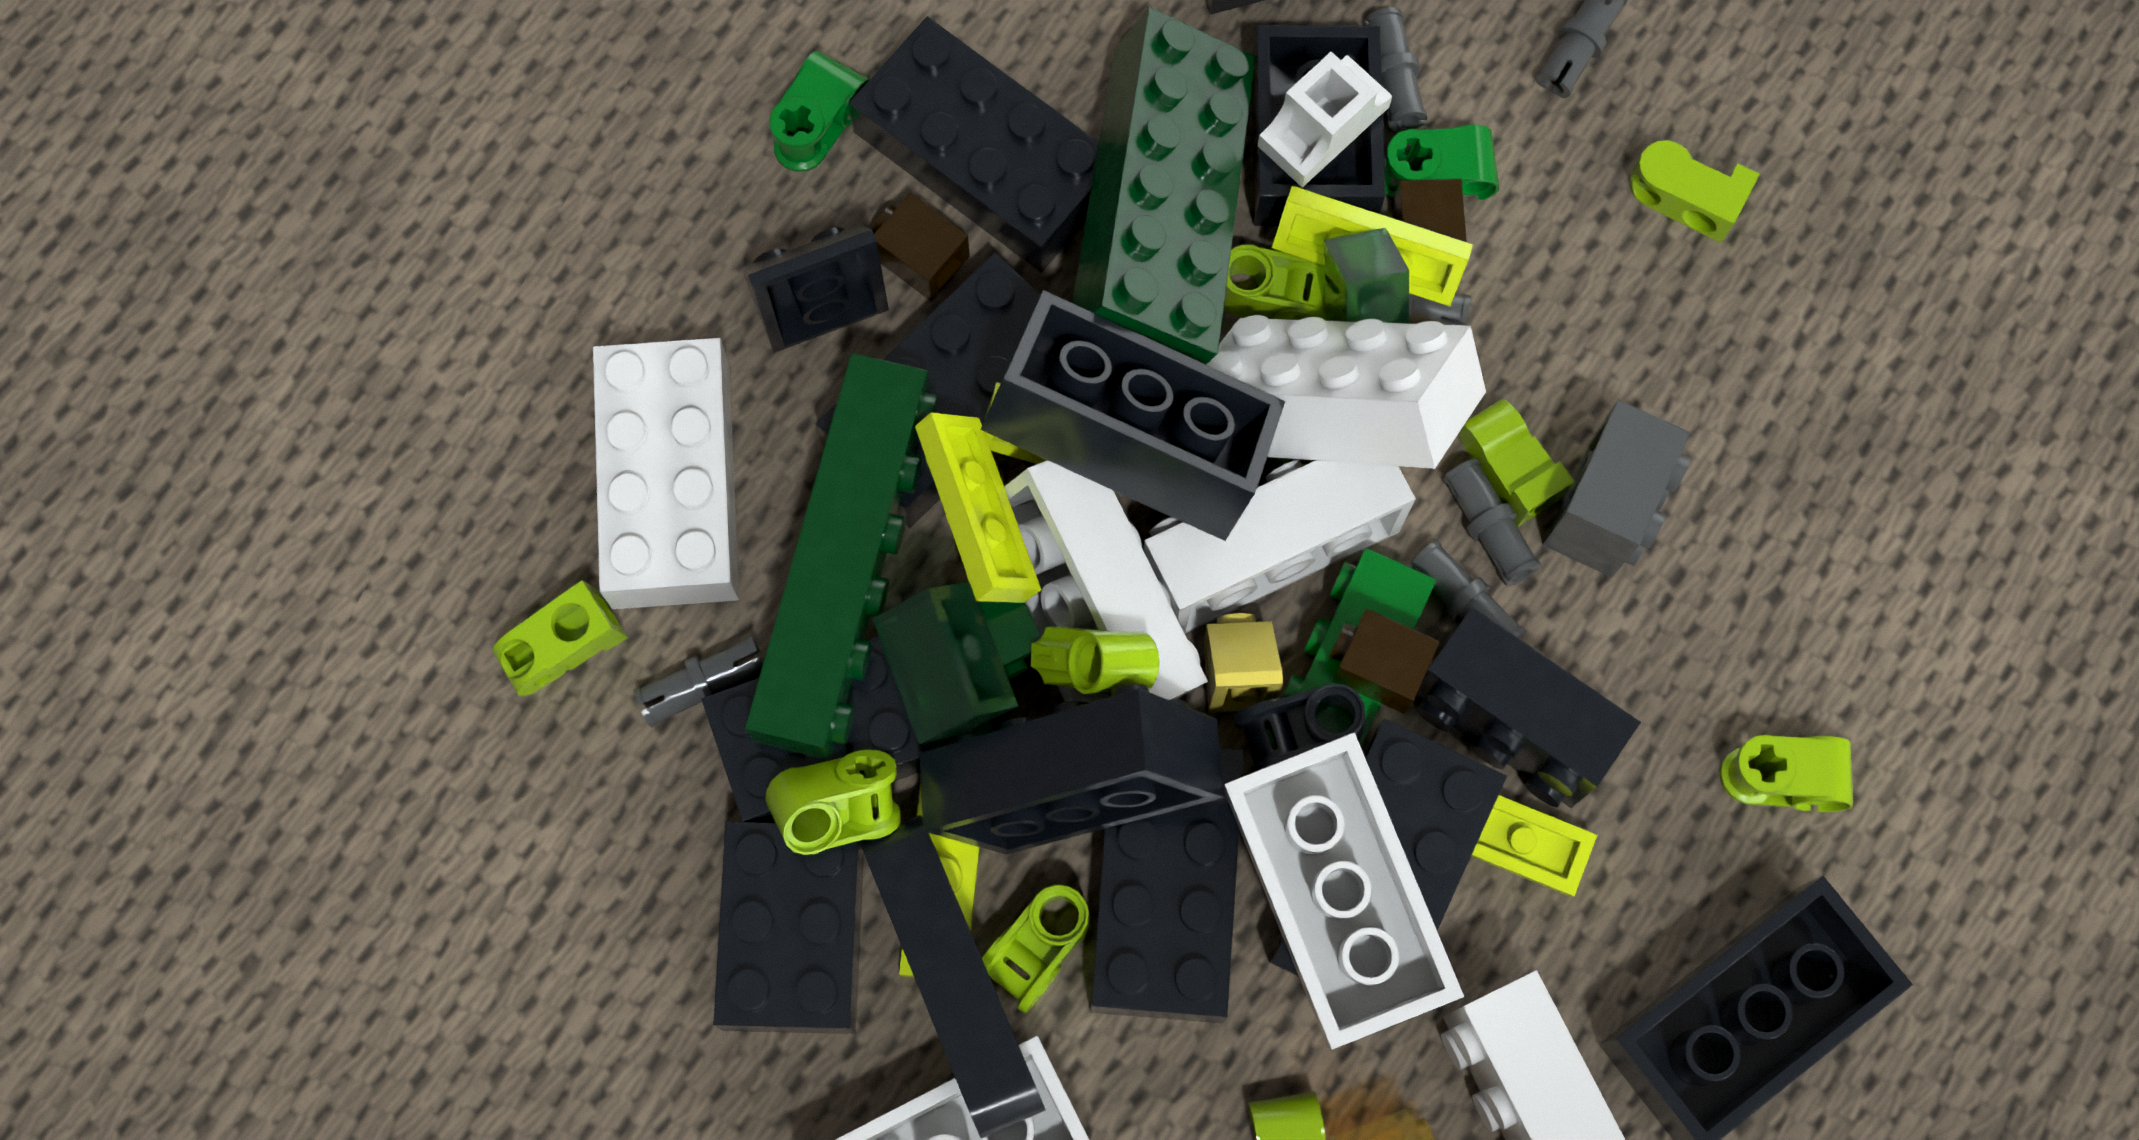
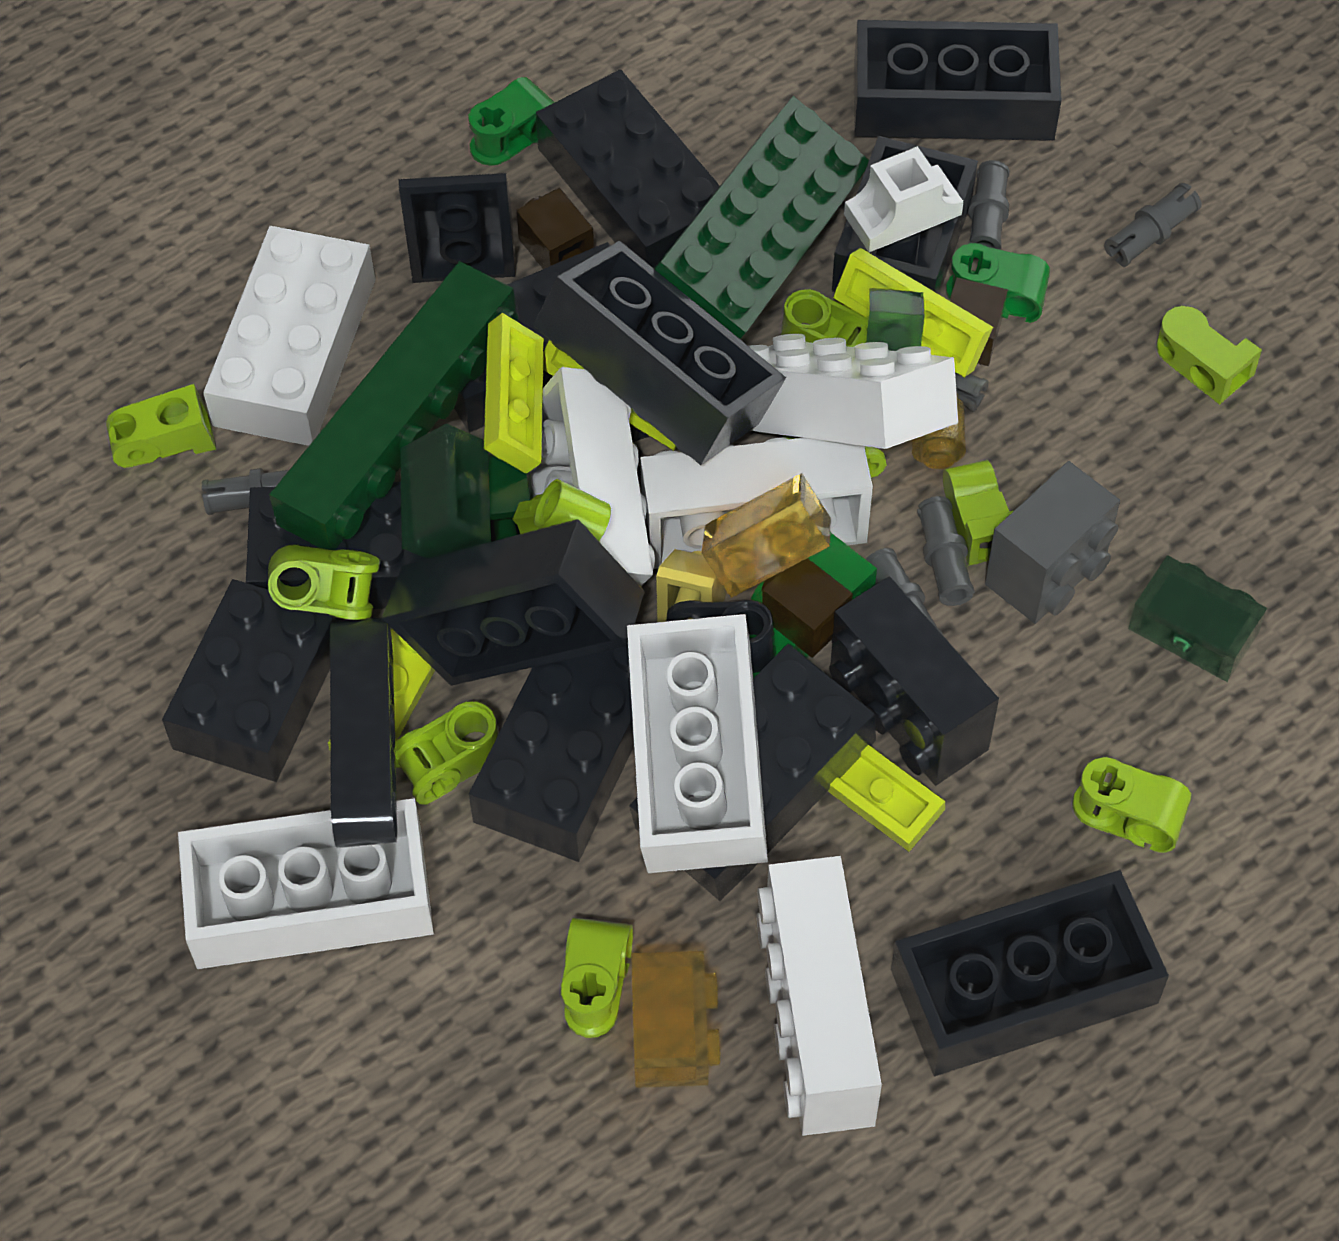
camera: 20 degrees right, 15 degrees down
none -> clear yellow brick [701,473,831,598]
none -> clear green brick [1128,555,1267,682]

